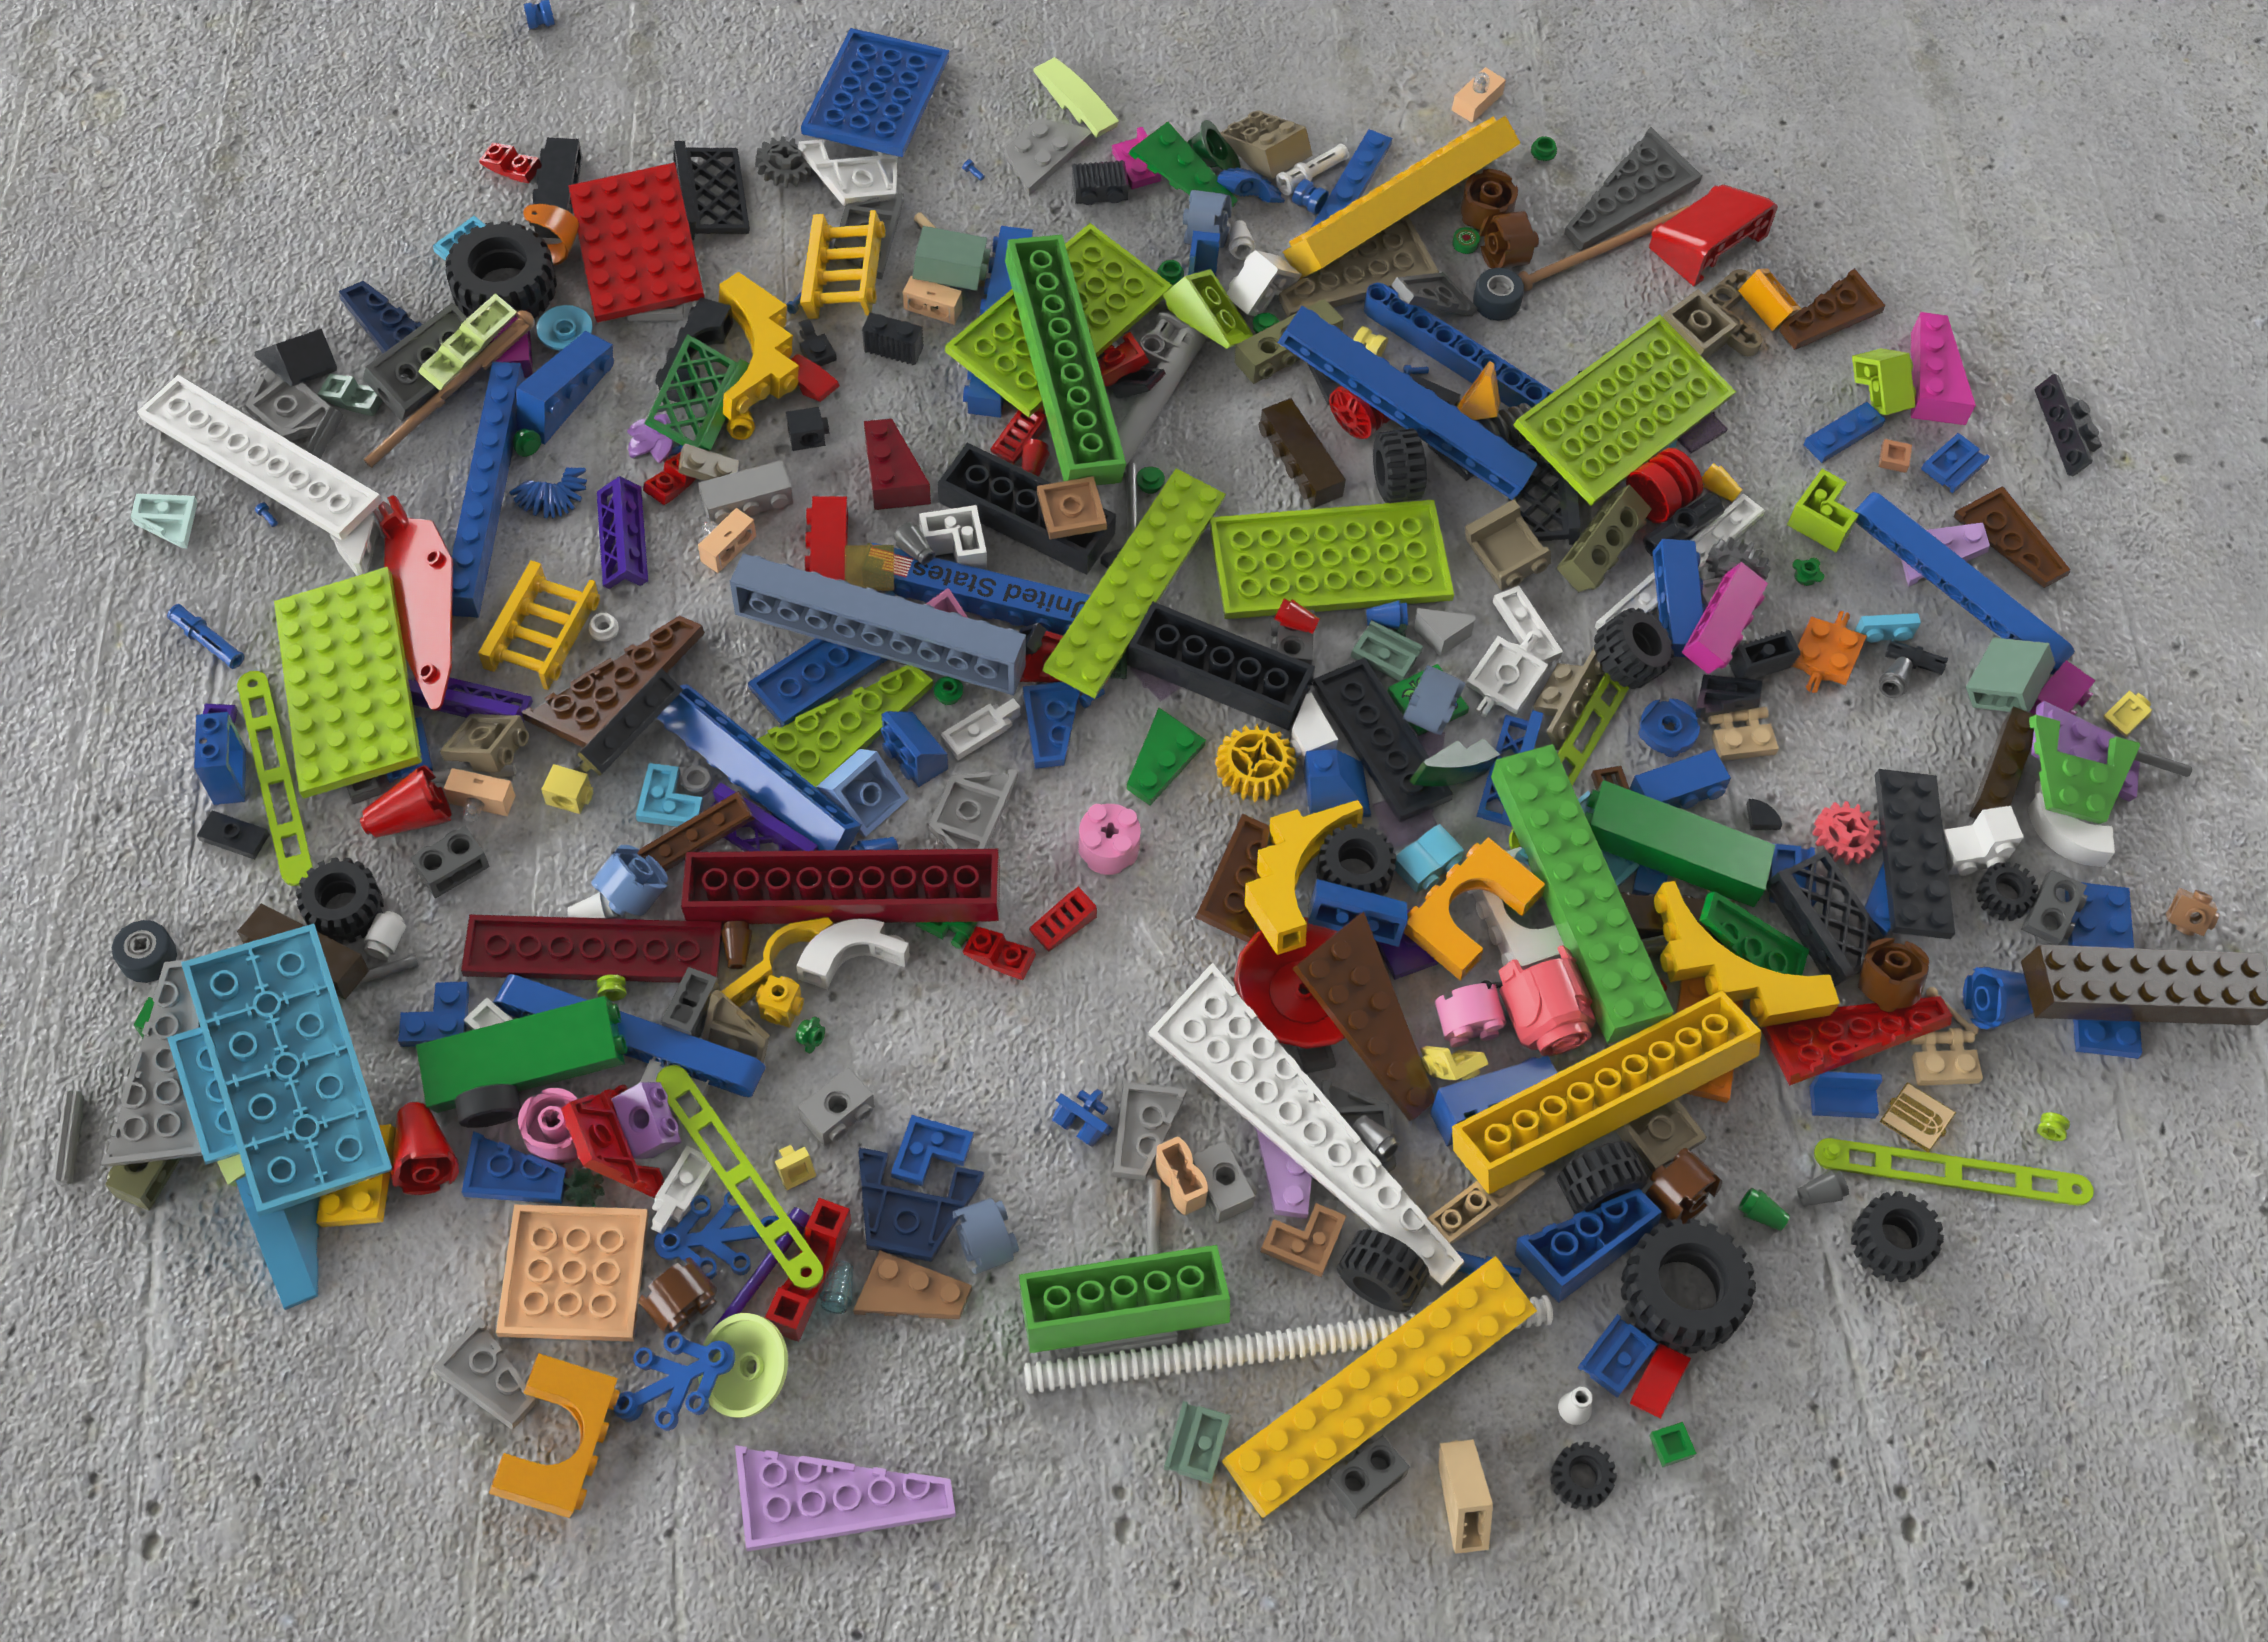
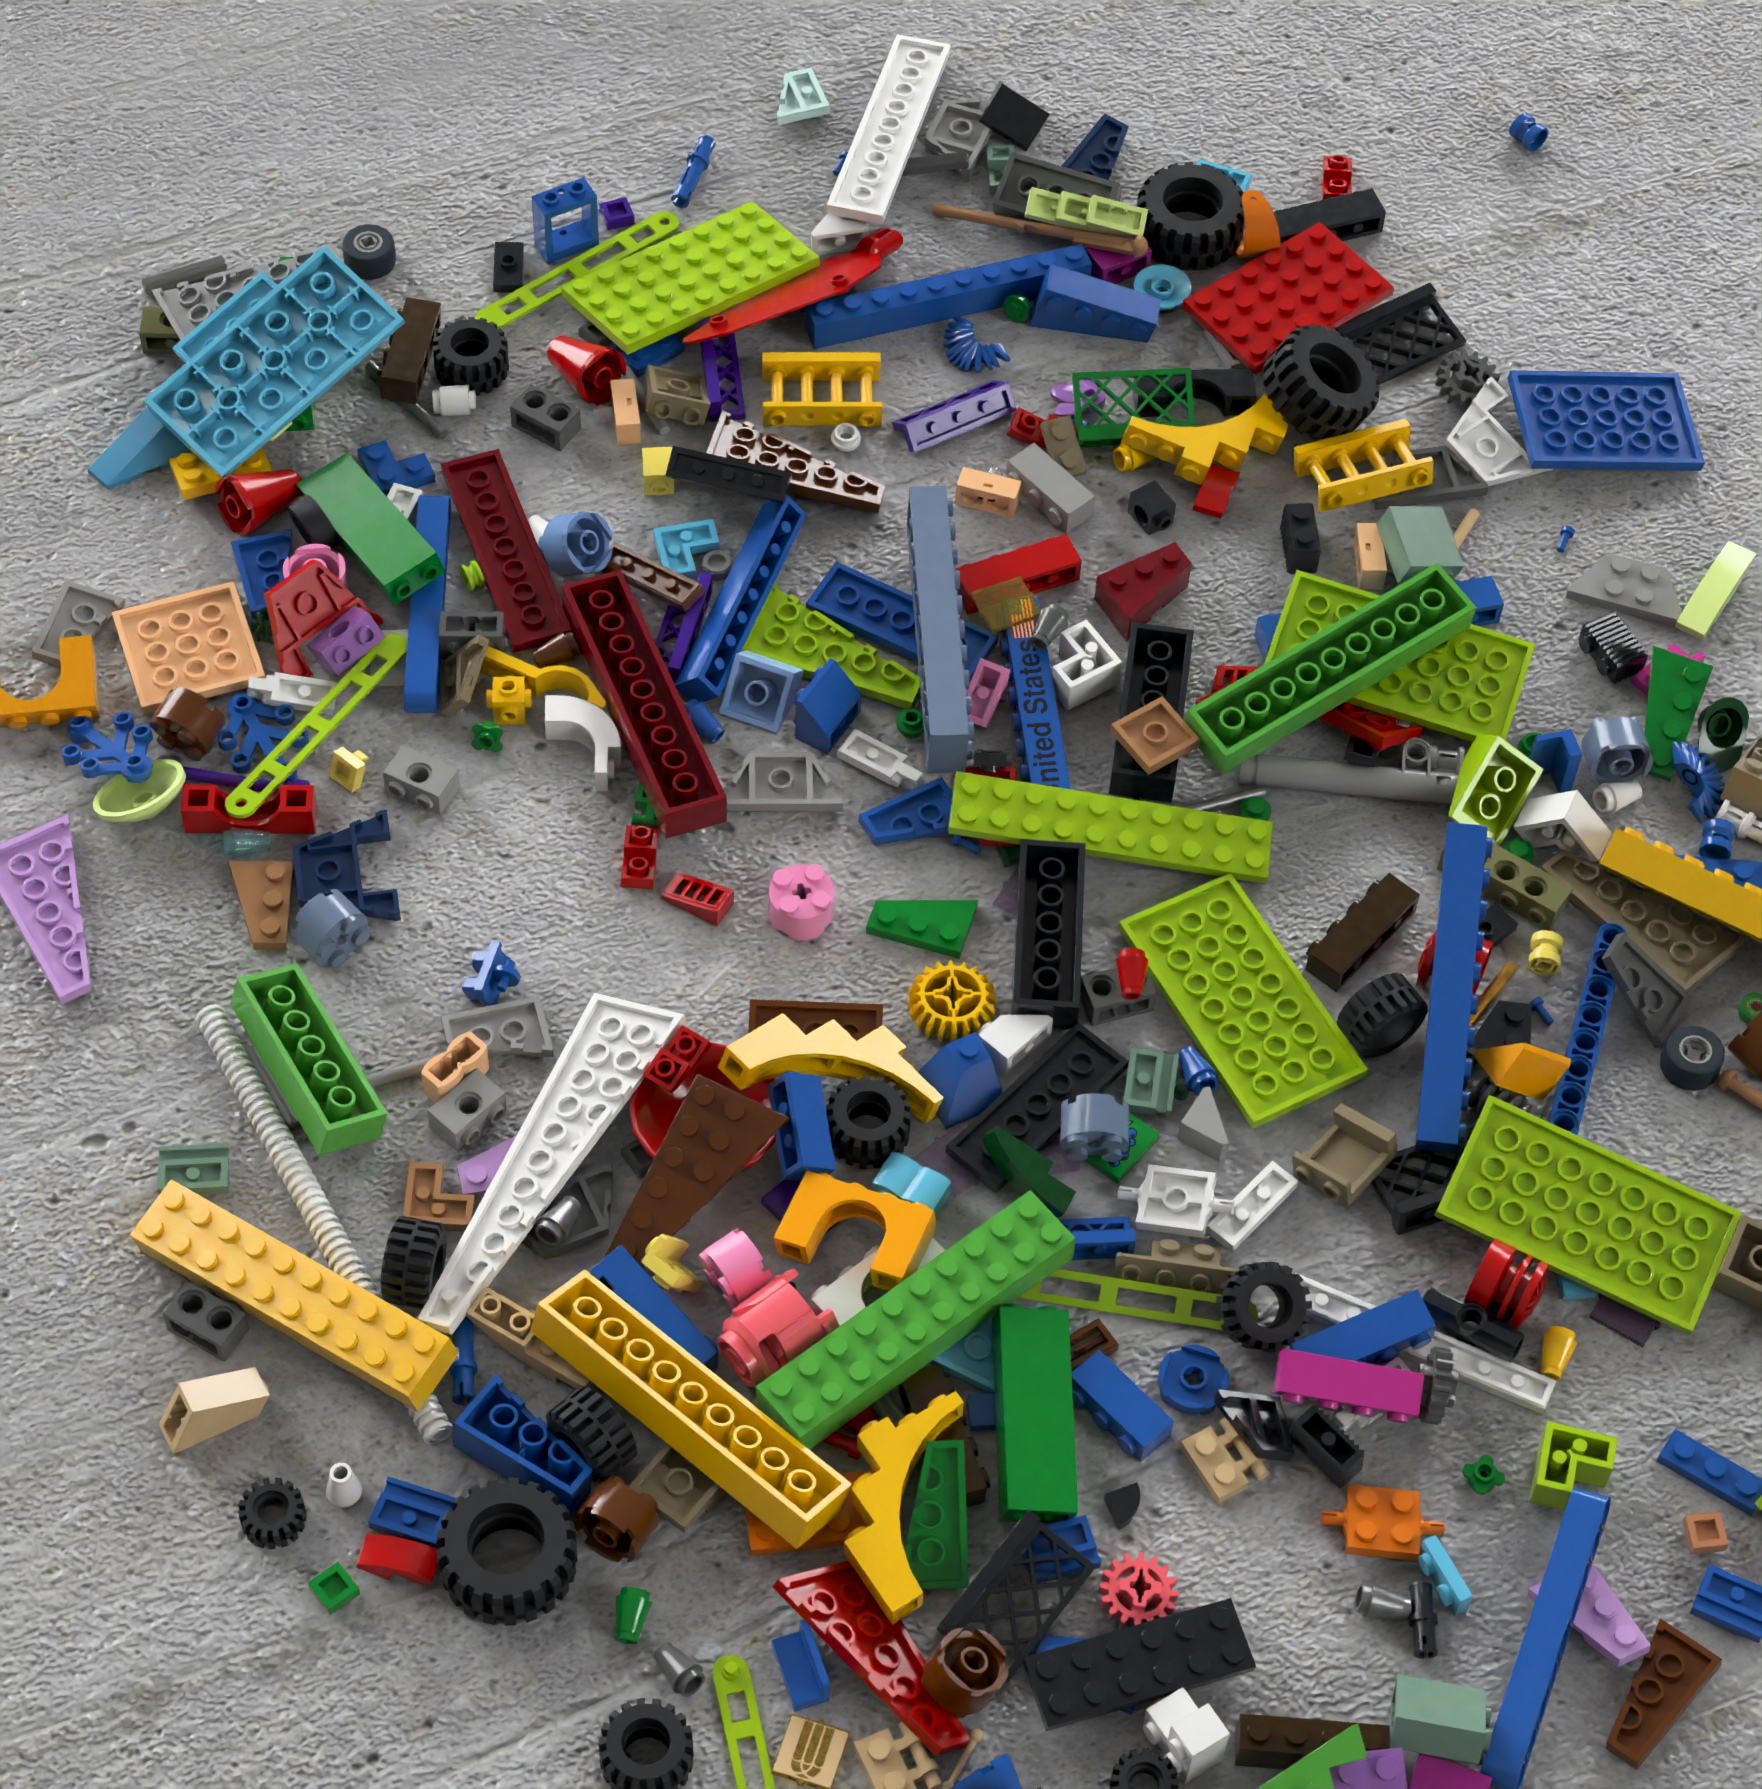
camera: 70 degrees right, 5 degrees down
black plate [799,318,837,367] -> none
blue plate [891,1115,974,1187] -> none
olive brick [1556,485,1652,593] -> none
none -> red slope [643,1025,712,1094]
none -> black tyre [1263,325,1379,440]

